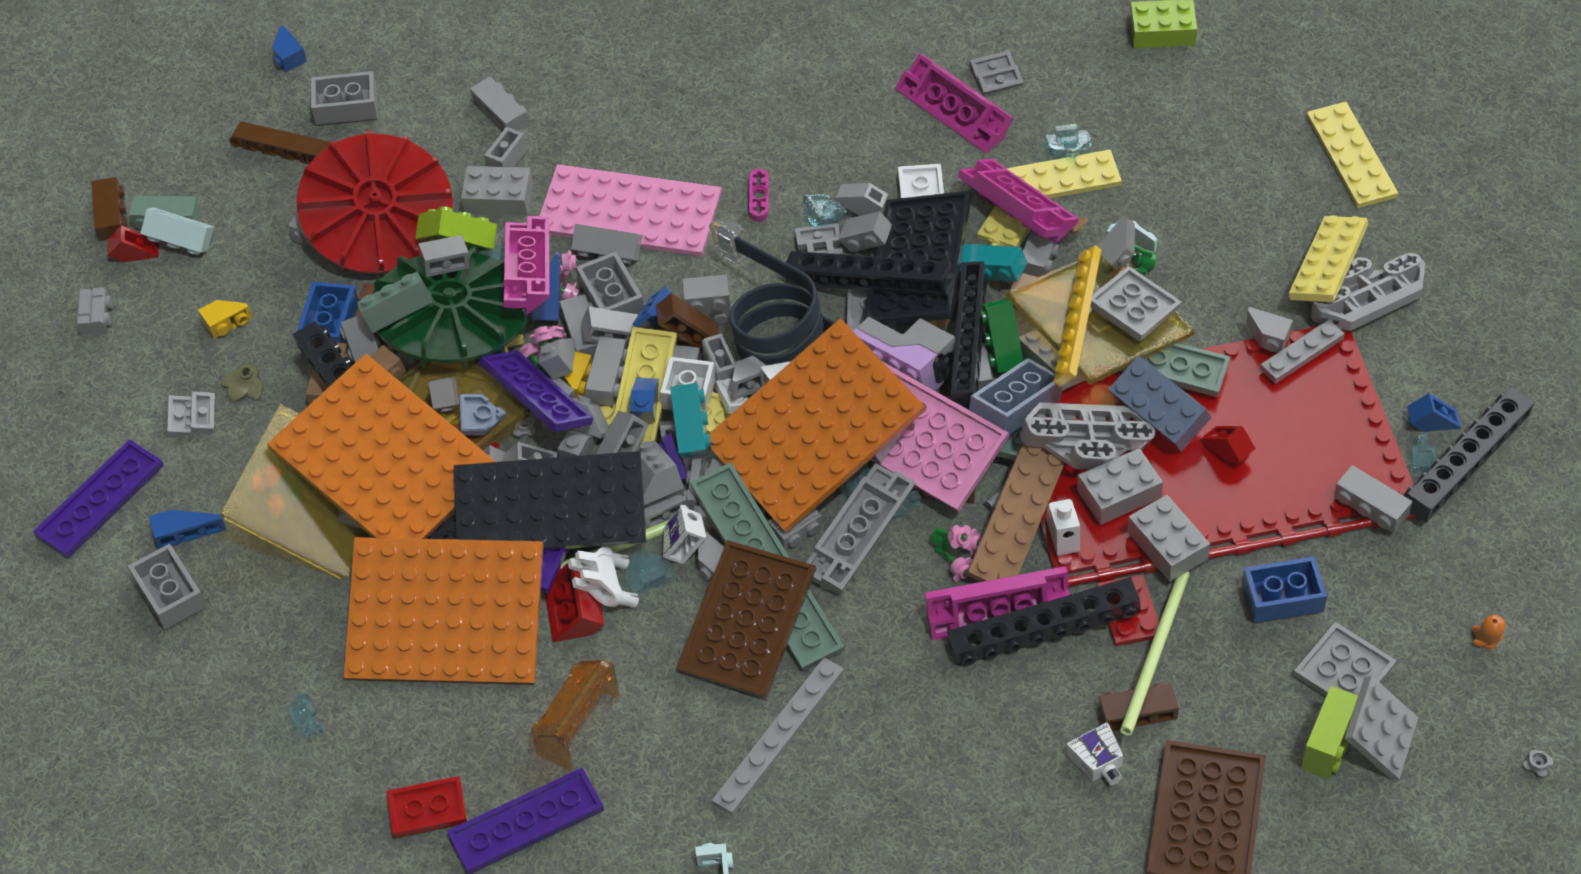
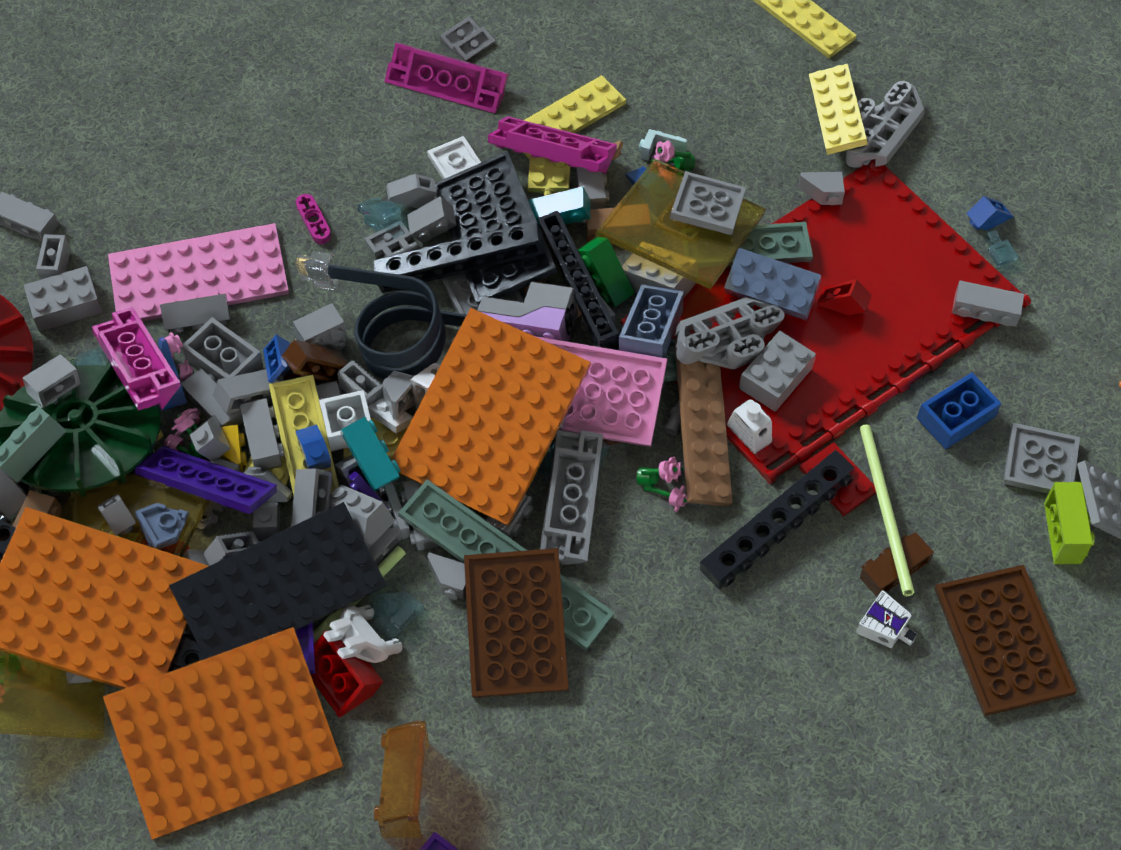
camera: 30 degrees left, 5 degrees up
lime brick [415,207,497,253] -> none
white torso [663,505,706,564] -> none
light grey plate [712,658,844,816] -> none
dark pink slope [925,566,1070,641] -> none
clear light blue plate [1045,124,1091,158] -> none
yellow plate [1054,245,1101,387] -> none
light grey slope [1097,215,1135,270] -> none
light grey brick [1127,495,1210,582] -> none
light grey plate [1260,320,1344,384] -> none
black brick [1404,387,1535,523] -> none

